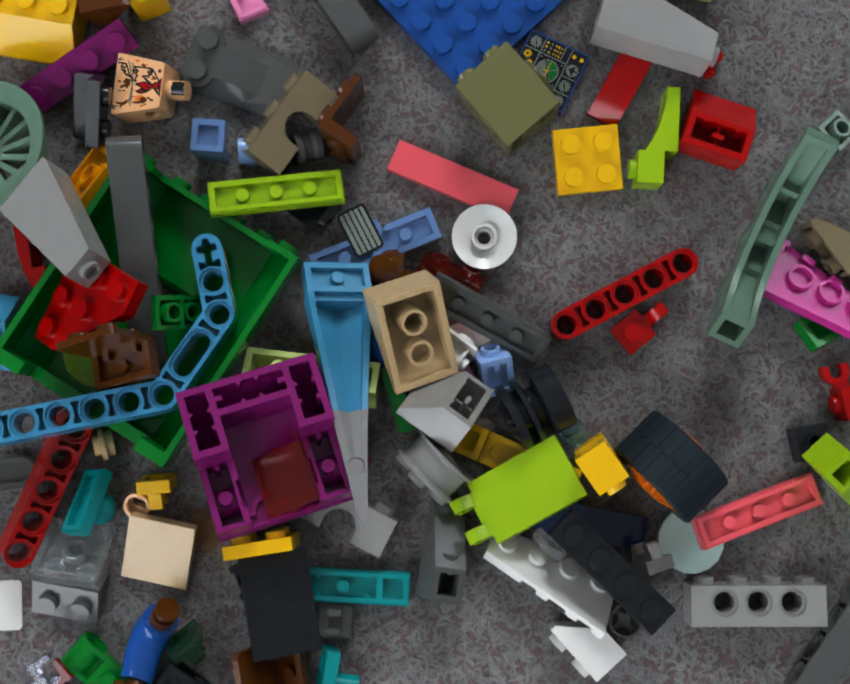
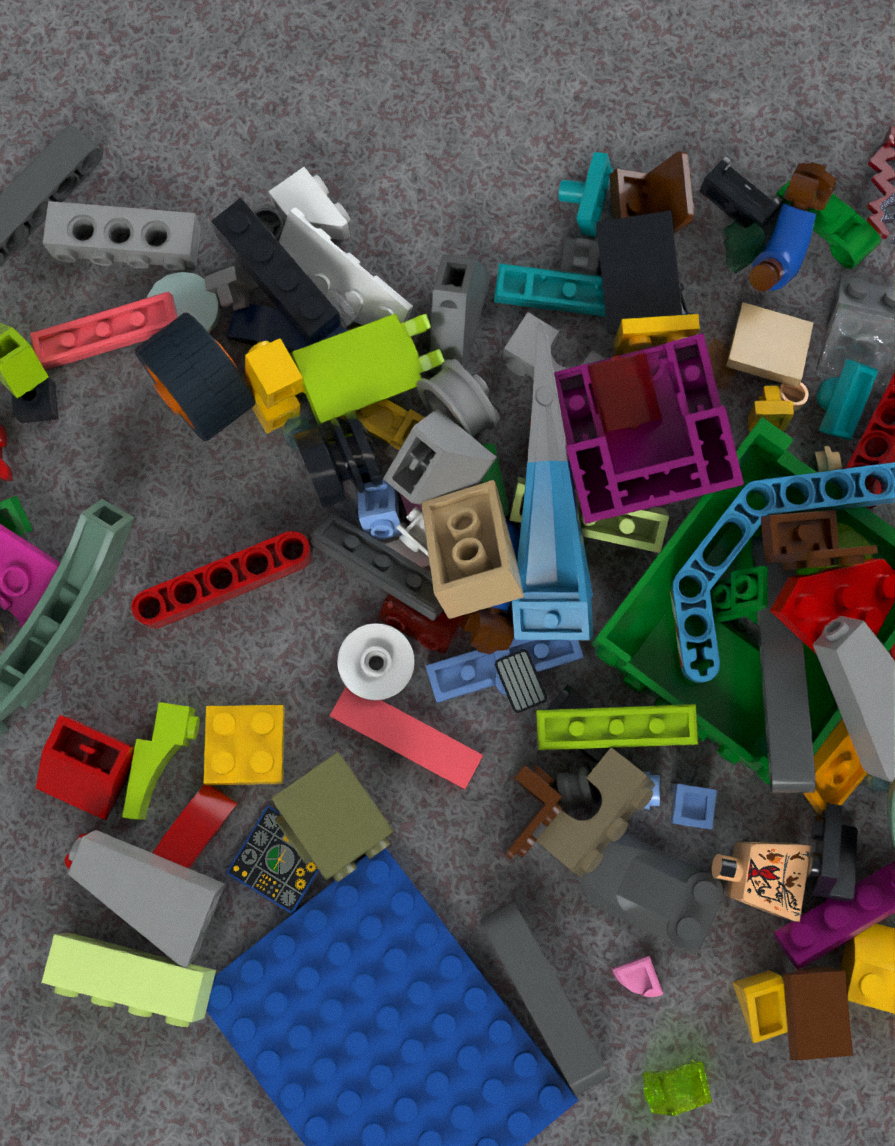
camera: 175 degrees left, 5 degrees down
red plate [609,302,670,355] -> none

